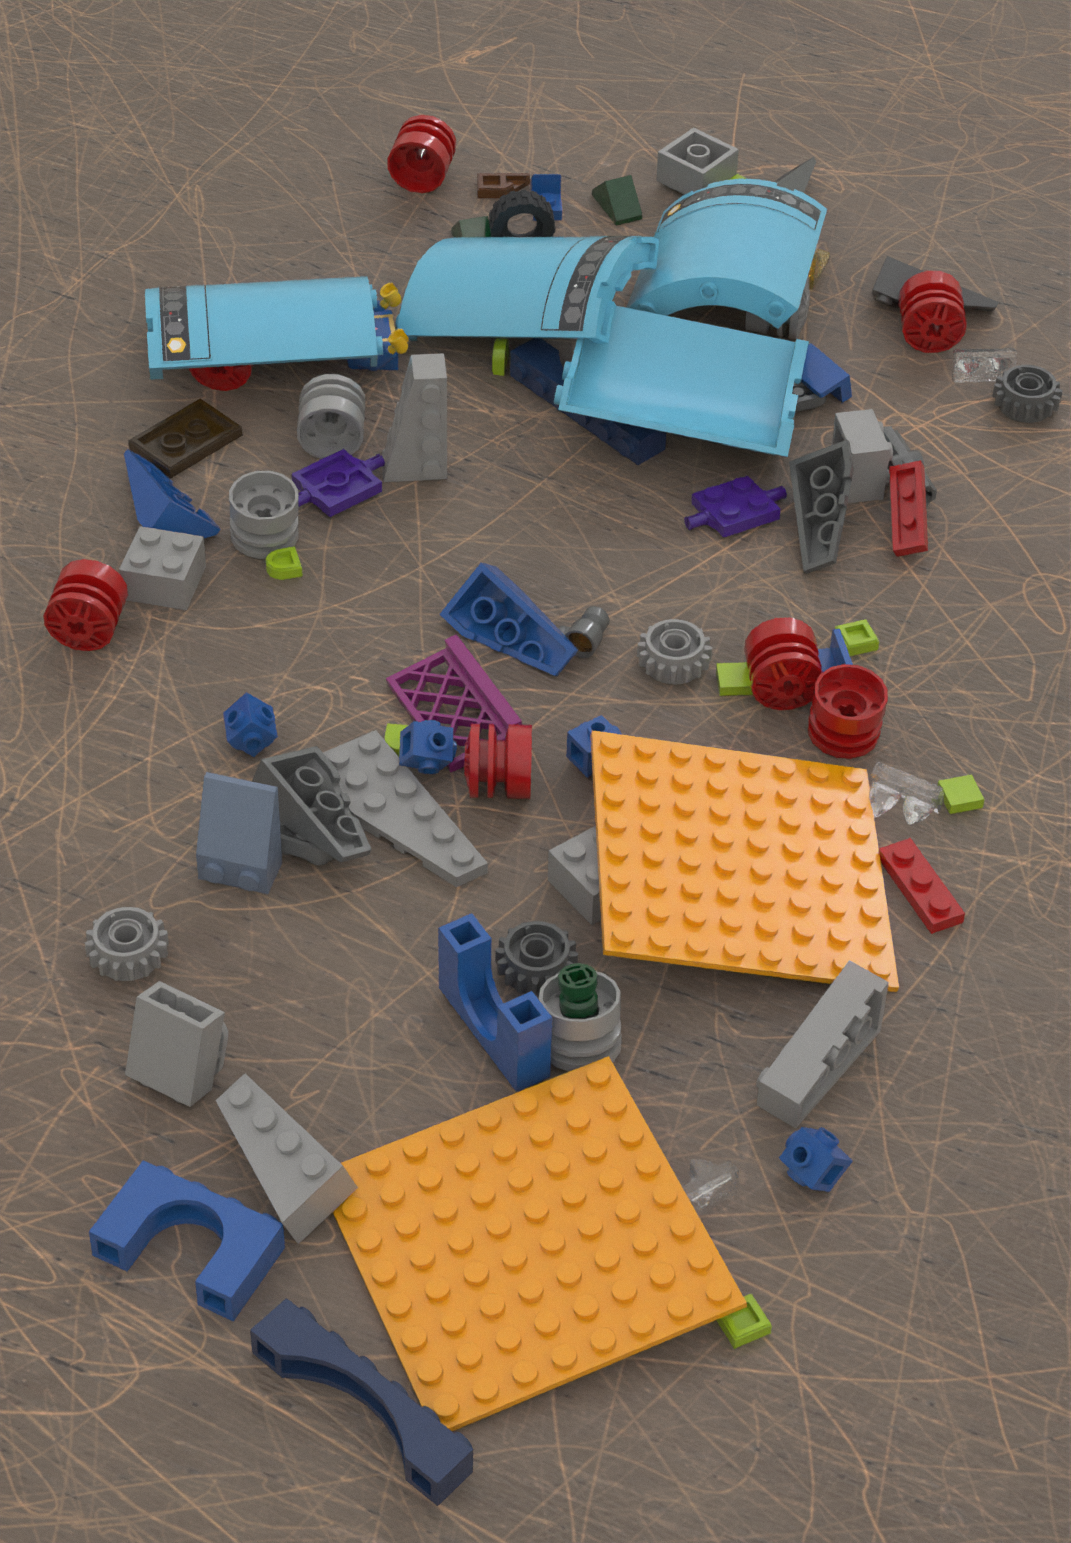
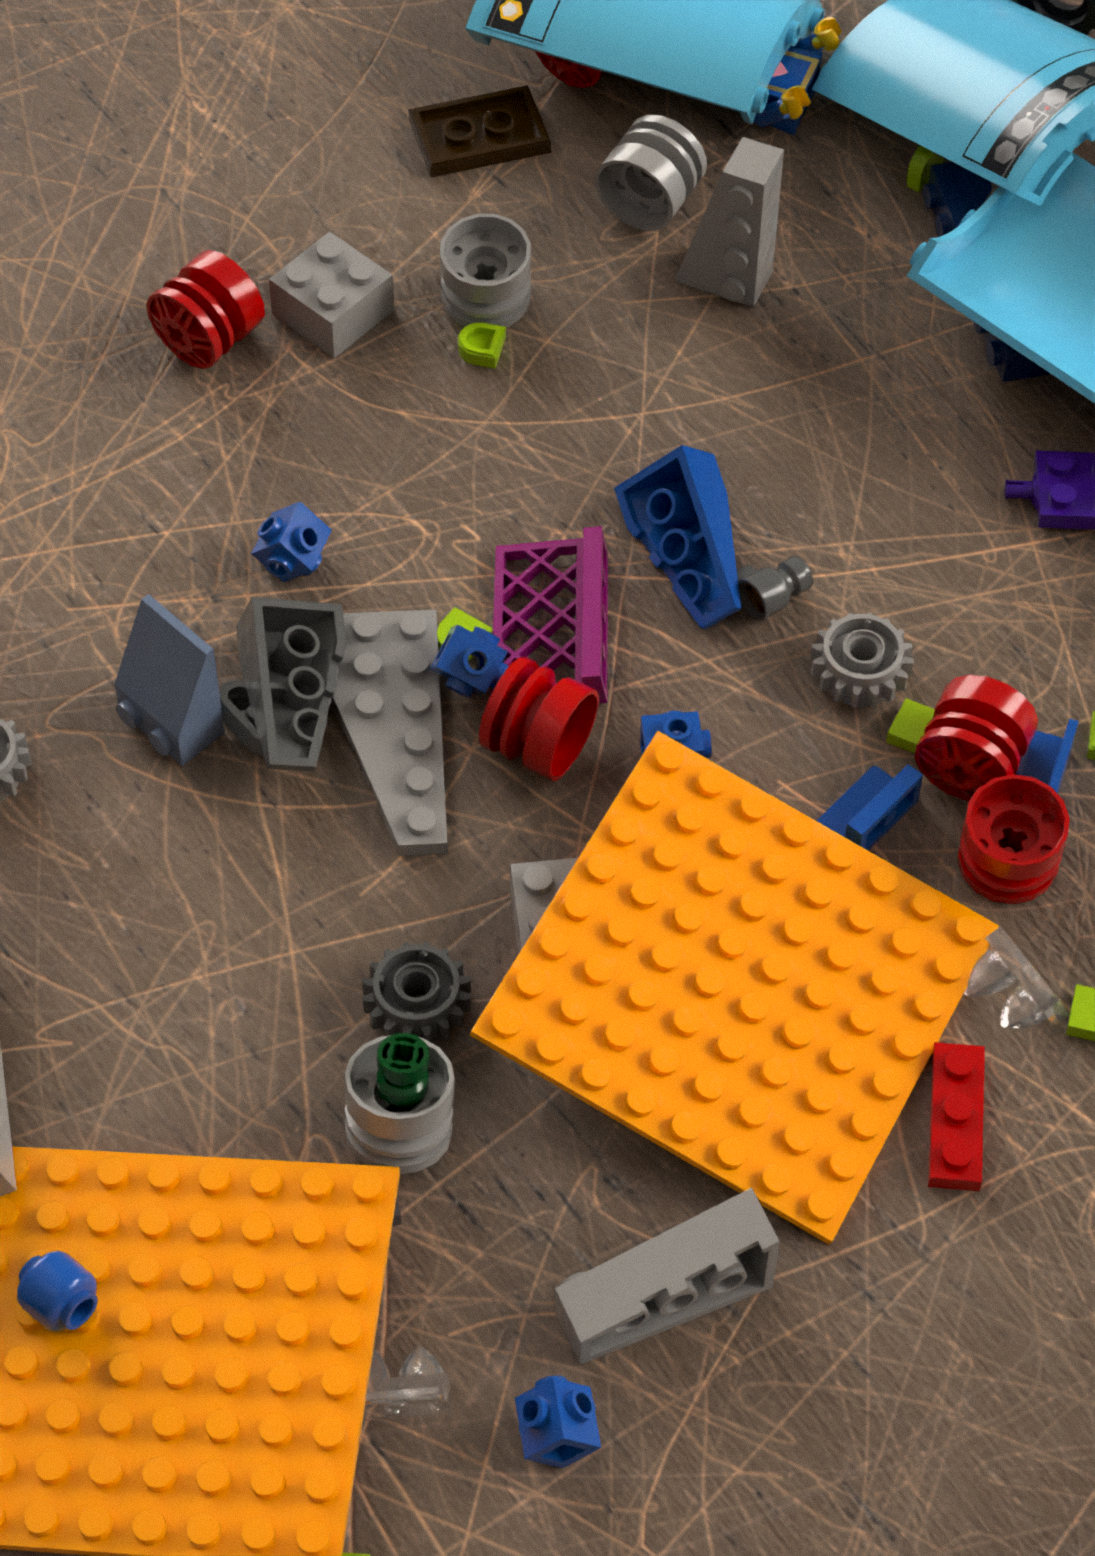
camera: 30 degrees right, 10 degrees up
blue wedge [124,449,221,538] -> none
dark purple plate [291,449,385,517] -> none
blue arch [438,913,552,1092] -> none
none -> blue head [17,1251,98,1332]
none -> blue panel [817,764,923,851]

